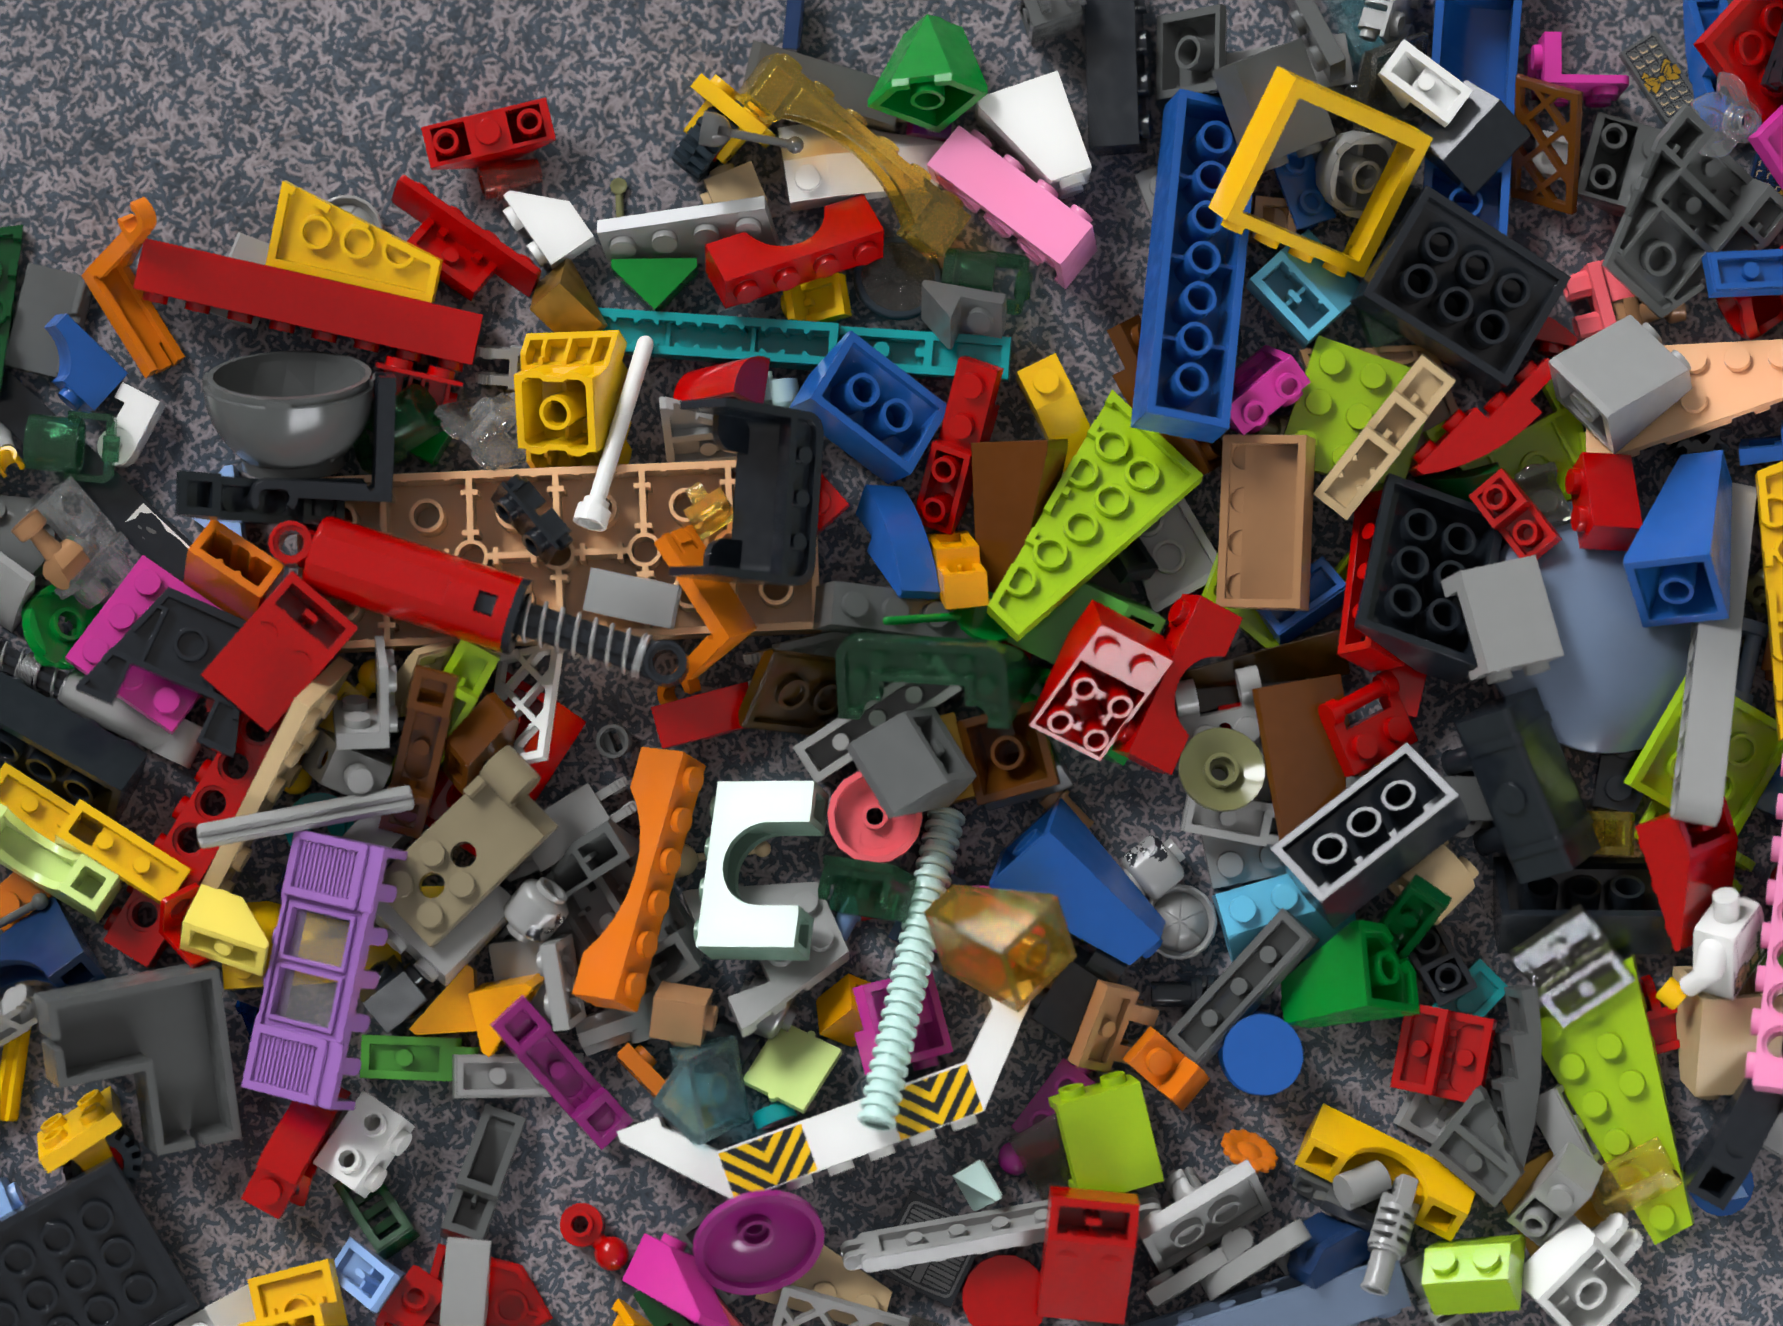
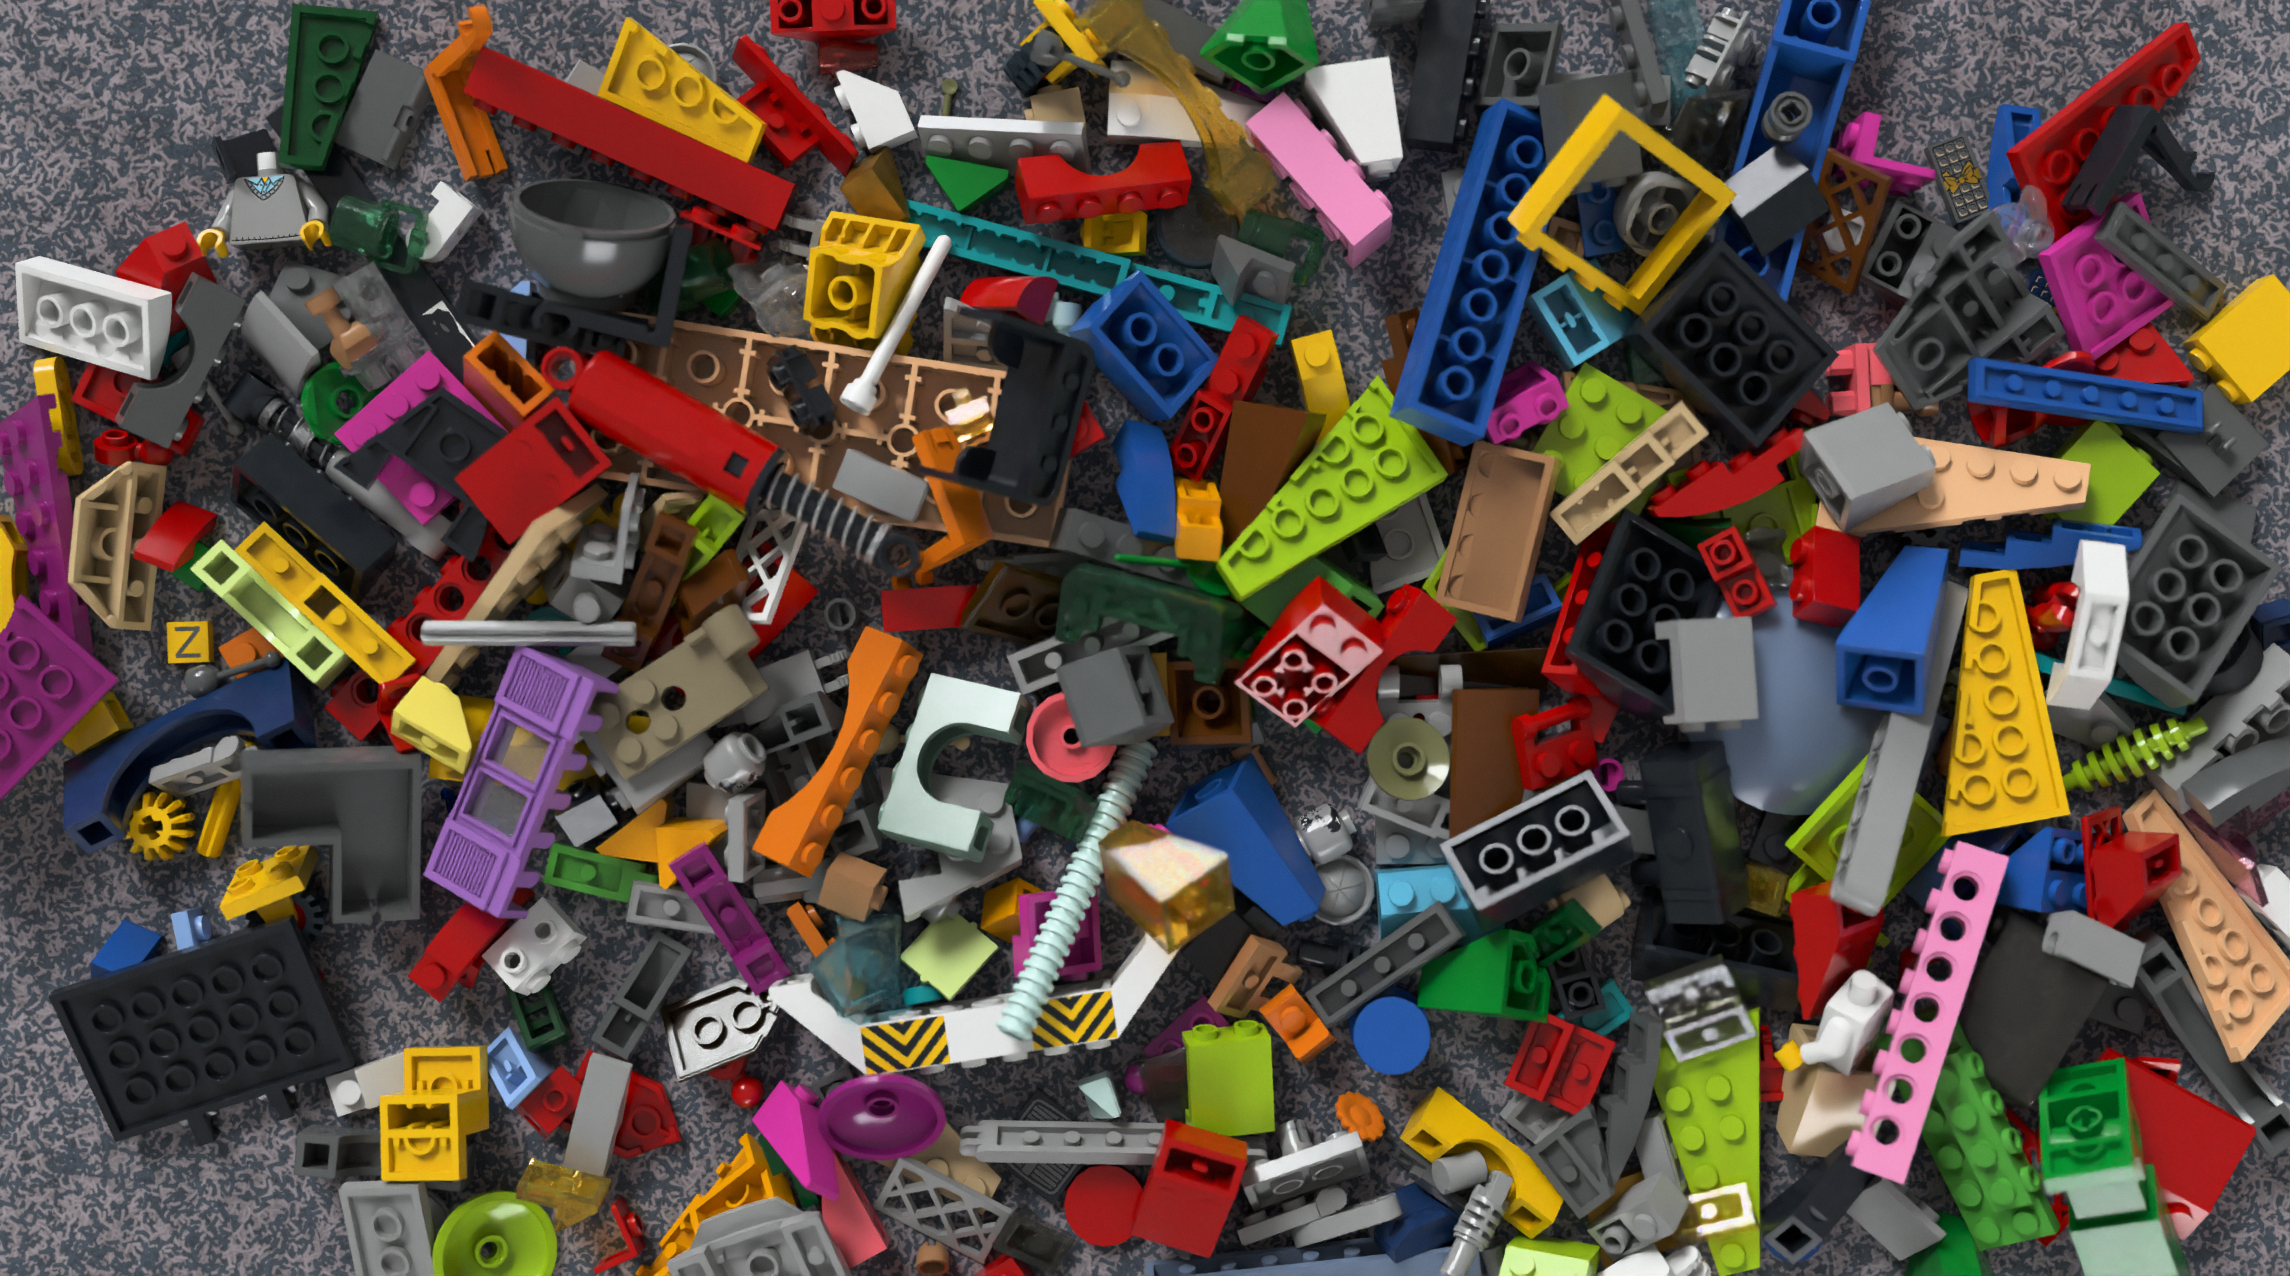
camera: 10 degrees right, 5 degrees up
blue arch [44,314,128,411] -> none
white slope [1378,39,1473,128] -> none
none -> tile [660,978,782,1083]
none -> dark pink hinge [1590,758,1624,792]
none -> dark grey wheel [1761,92,1812,145]

